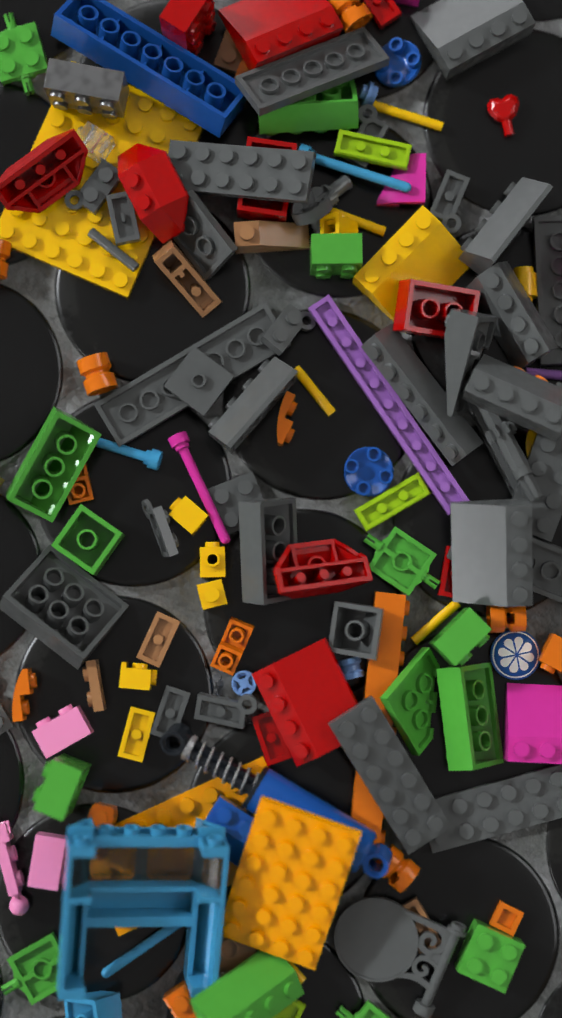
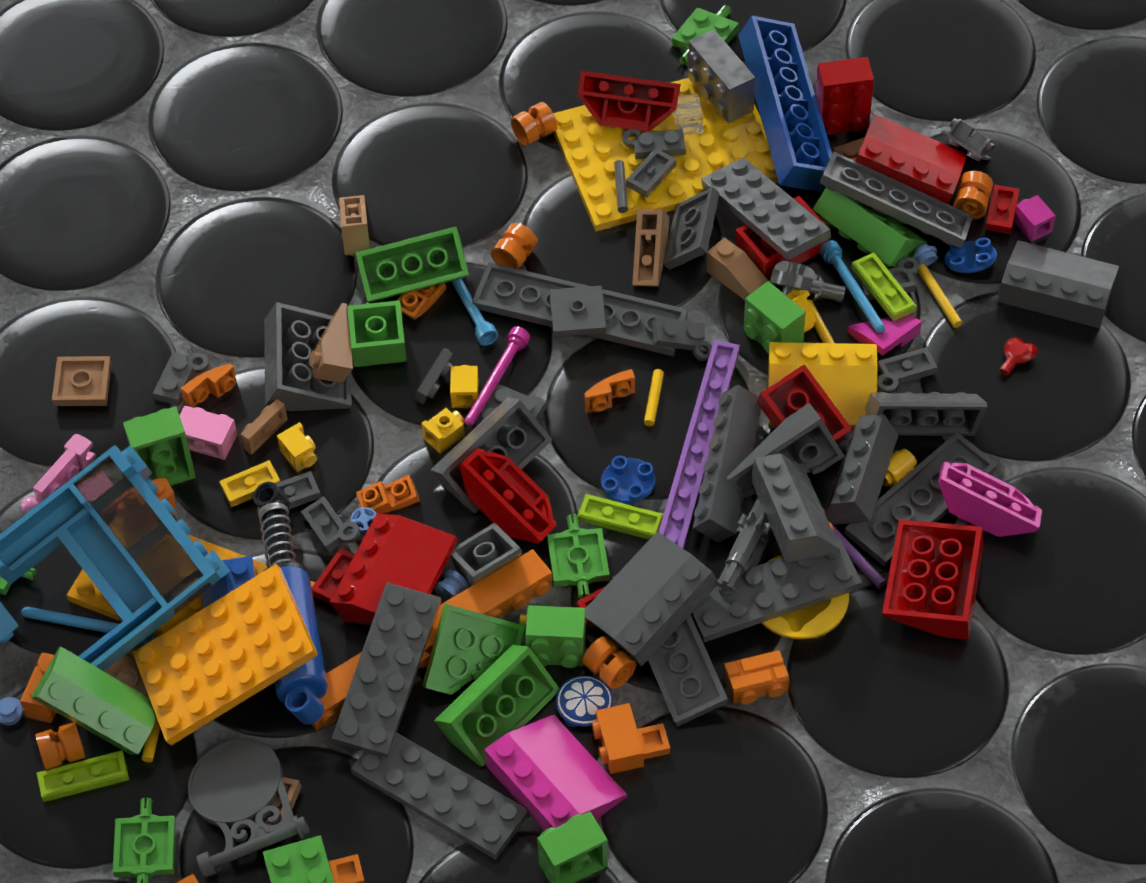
camera: 55 degrees right, 30 degrees down
red wedge [118,143,189,244] -> none
medium nougat plate [136,611,181,668] -> none
yellow brick [196,579,228,610] -> none
dark grey slope [208,356,298,454] -> none
orange wheel [376,844,421,893] -> none
none -> medium nougat slope [309,303,353,383]

